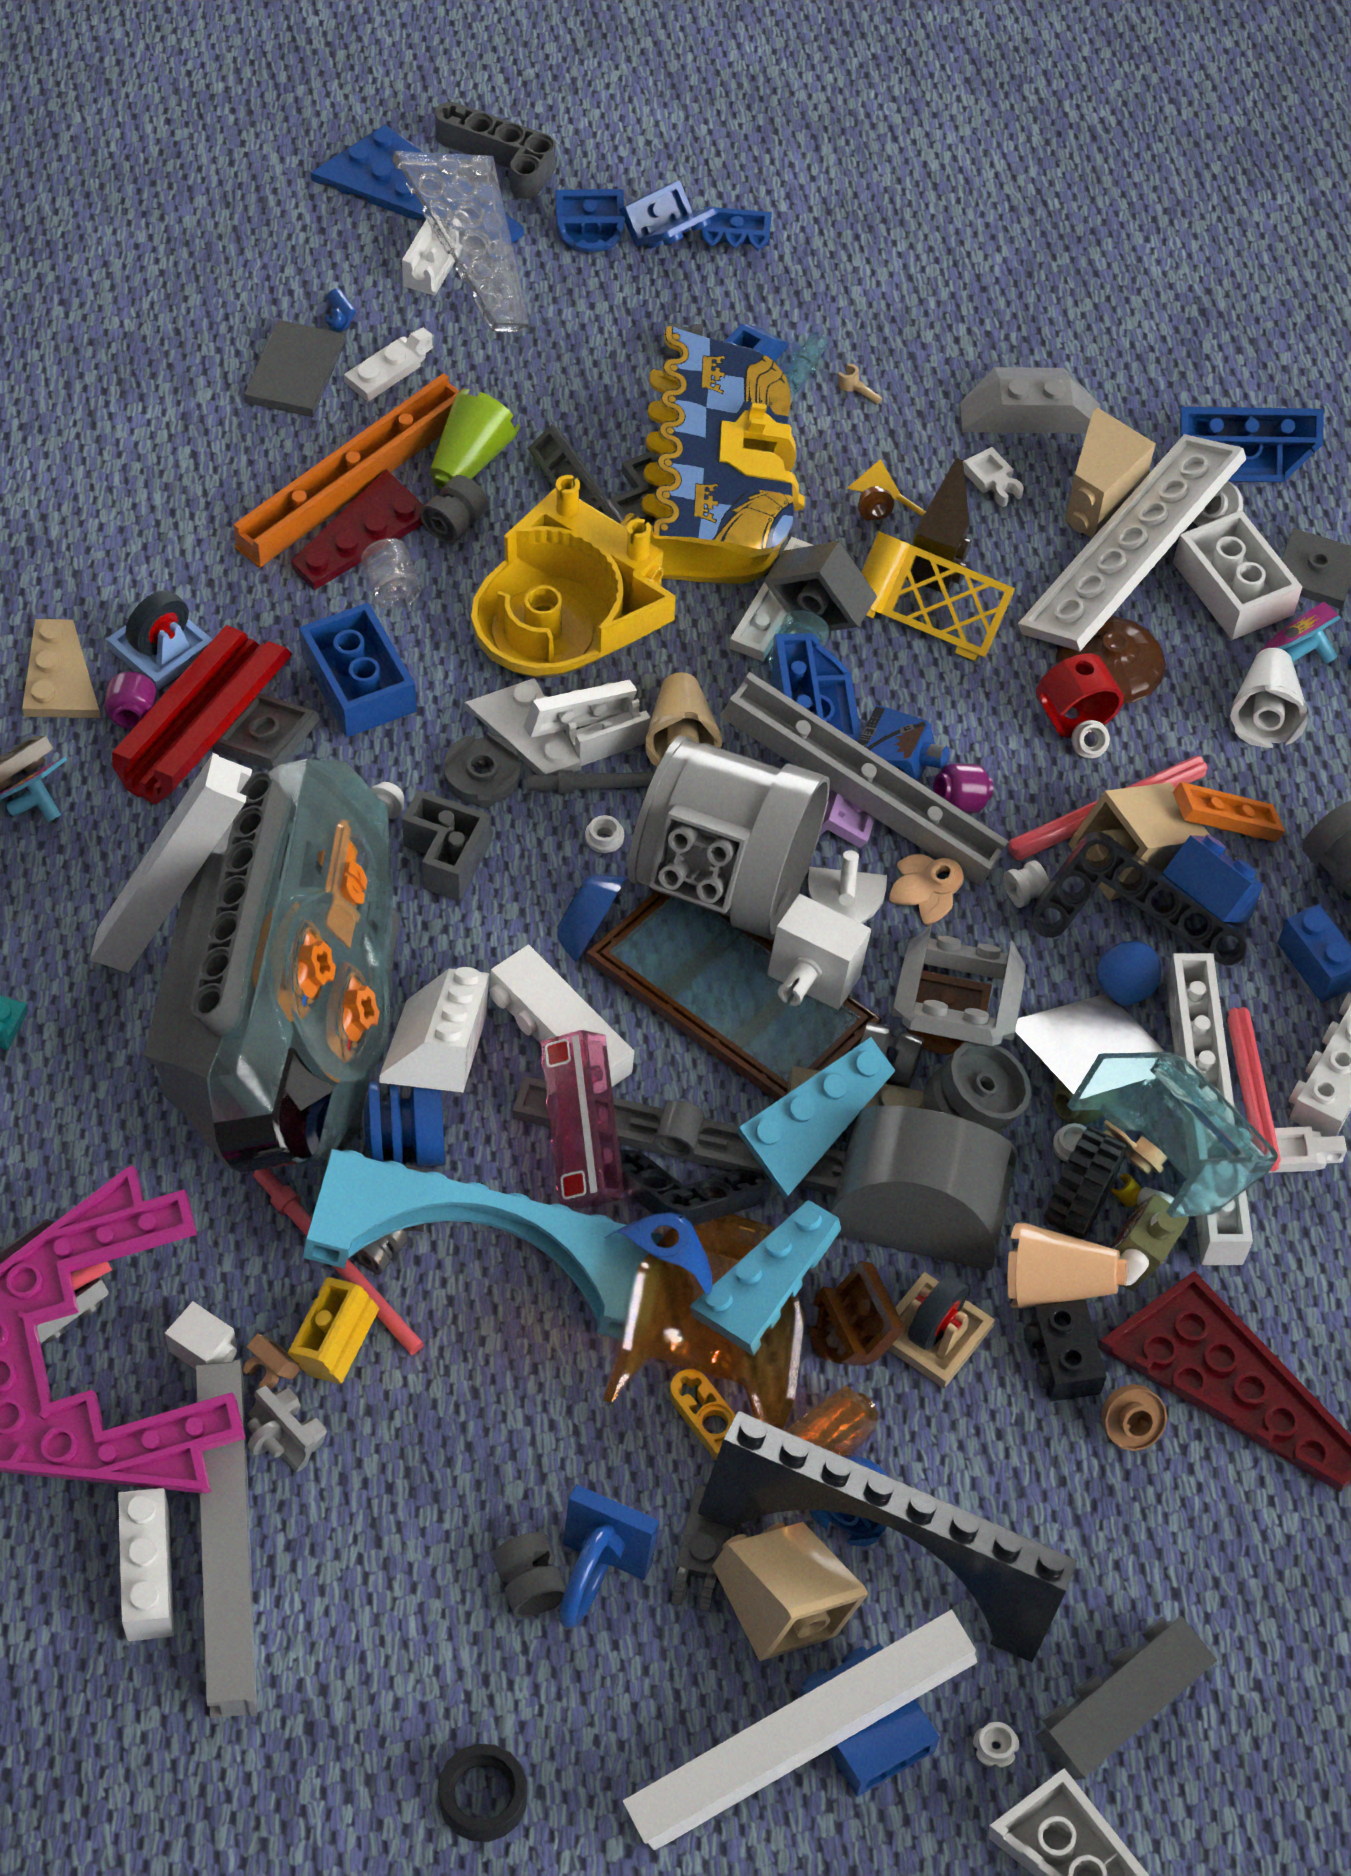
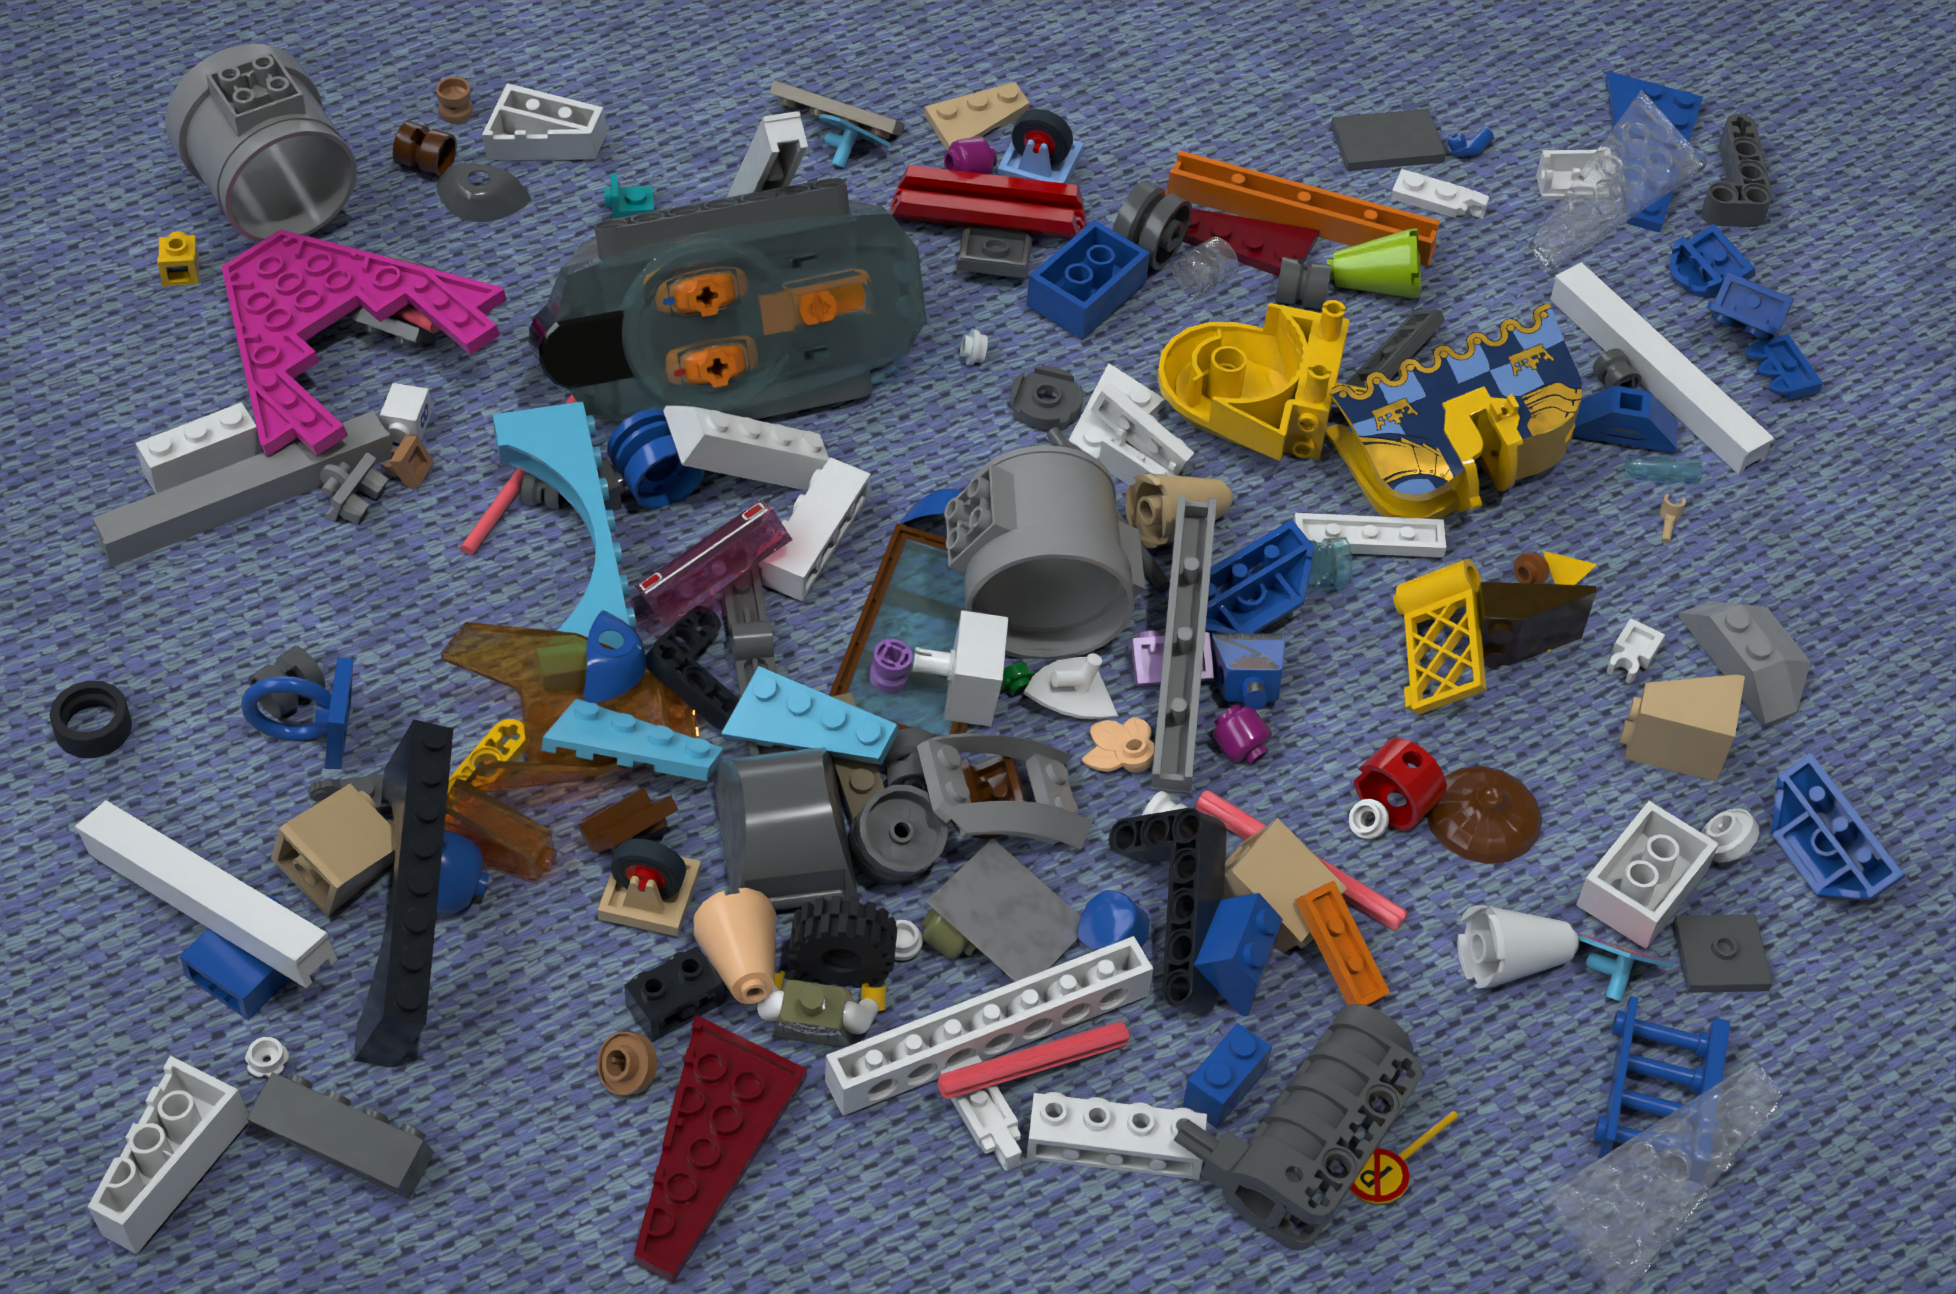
camera: 65 degrees right, 5 degrees down
yellow brick [287,1277,380,1384] -> none
dark grey brick [402,790,491,902] -> none
dark grey brick [764,541,877,634] -> none
white plate [1018,434,1246,651] -> none
clear light blue windscreen [1067,1052,1278,1218] -> none
light nougat plate [1103,1120,1167,1175] -> none
none -> medium lavender wheel [869,639,913,693]
none -> dark grey wheel [1113,180,1192,271]
none -> white tile [1550,262,1774,474]

